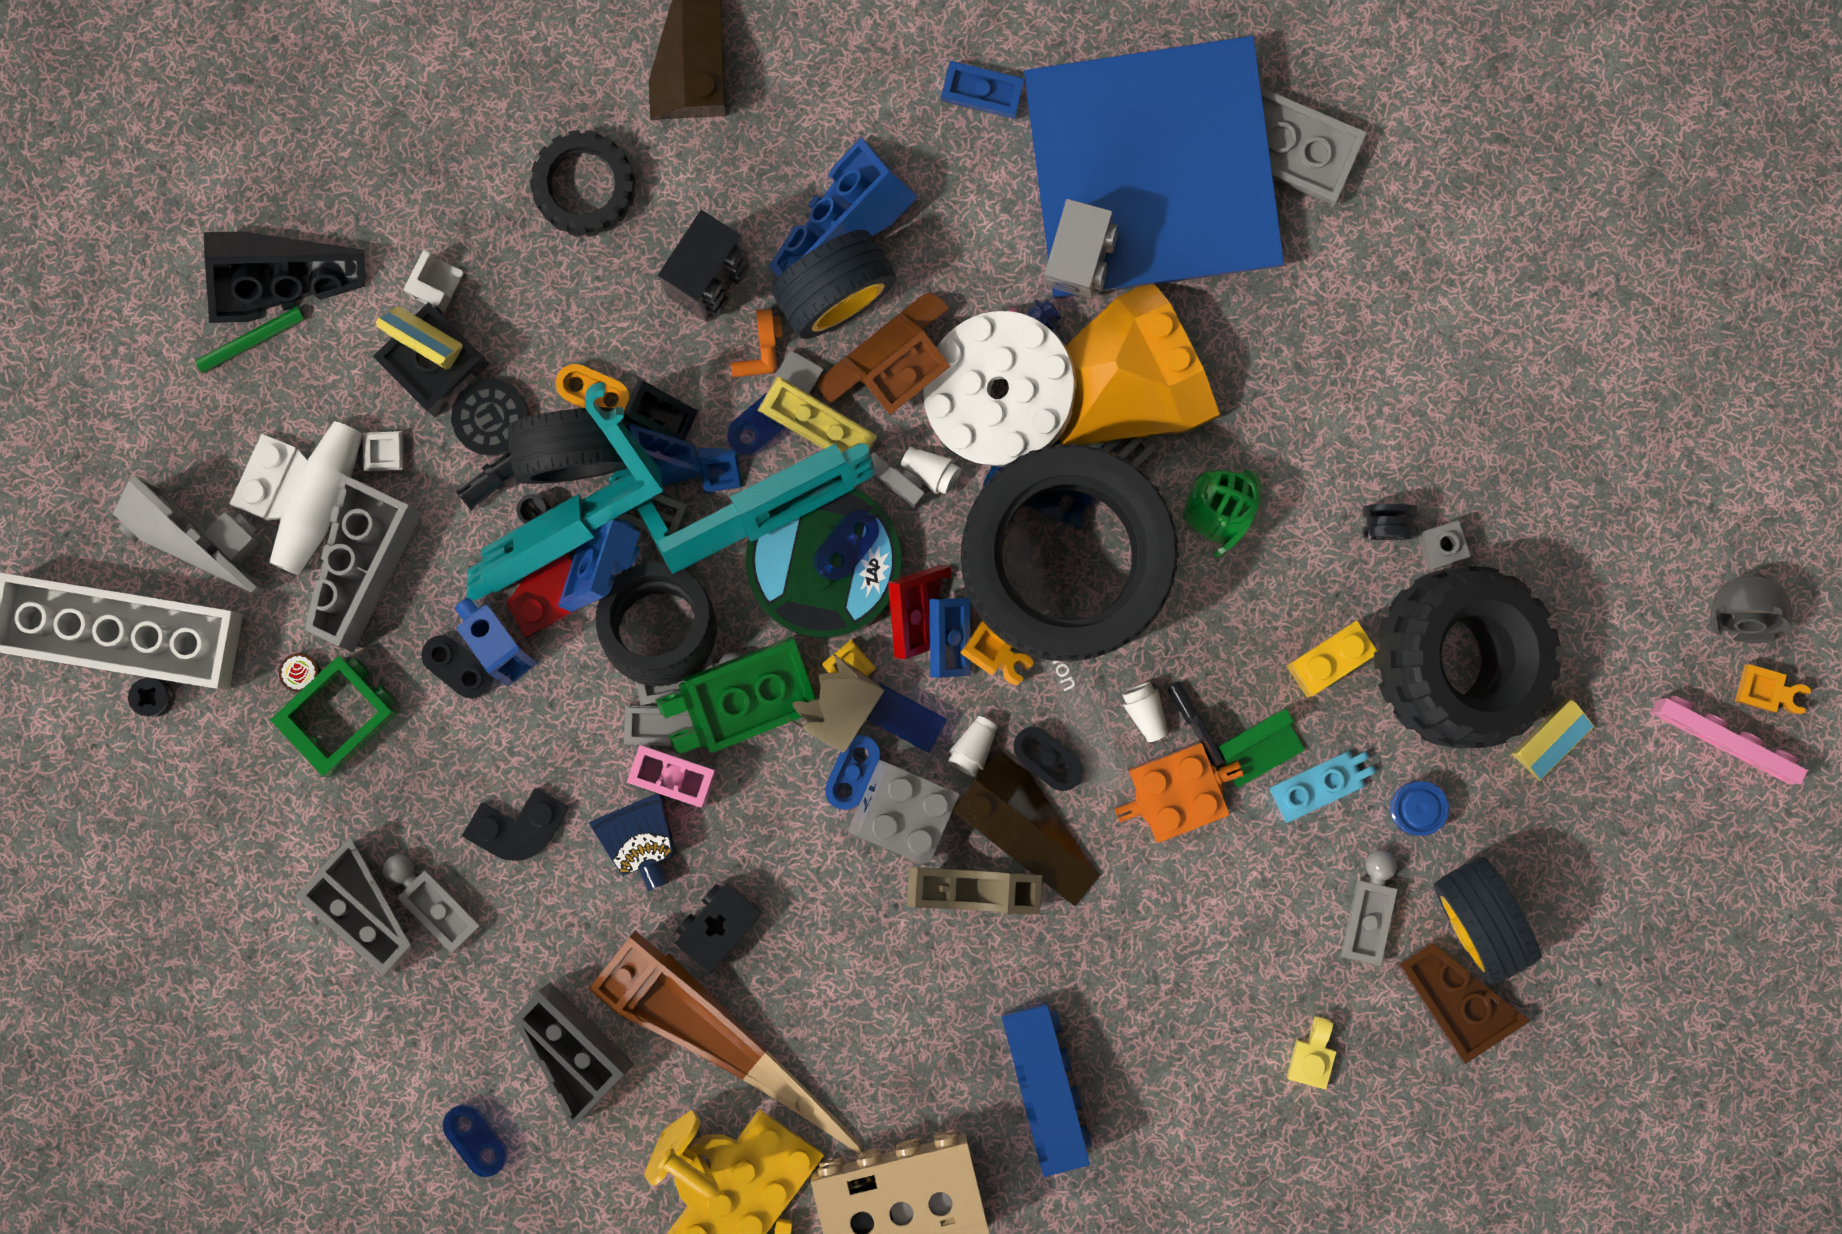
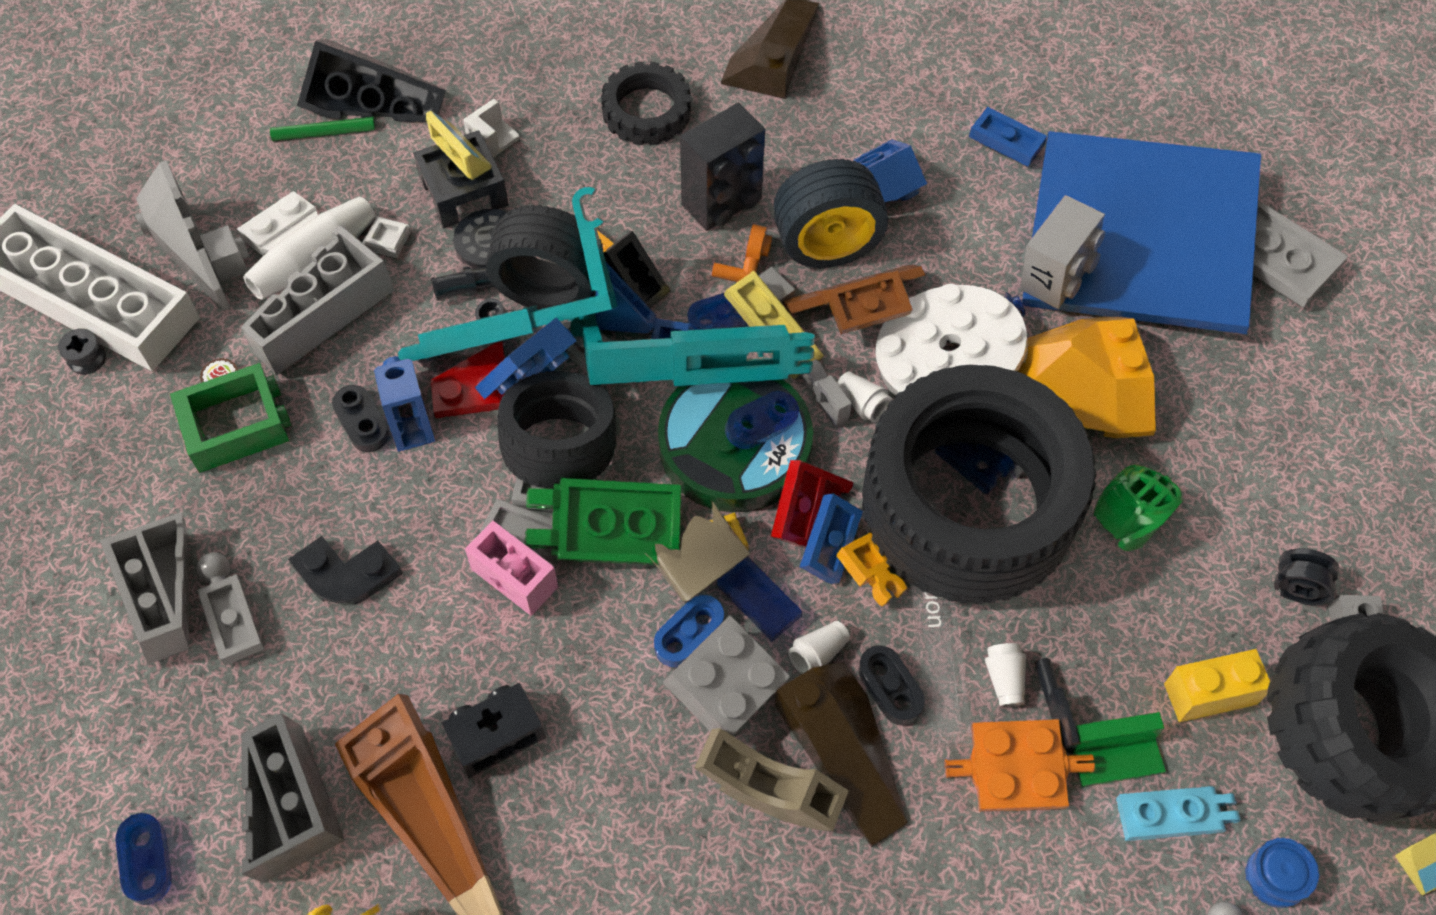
camera: 20 degrees right, 25 degrees down
dark blue torso [589,793,676,891] -> none

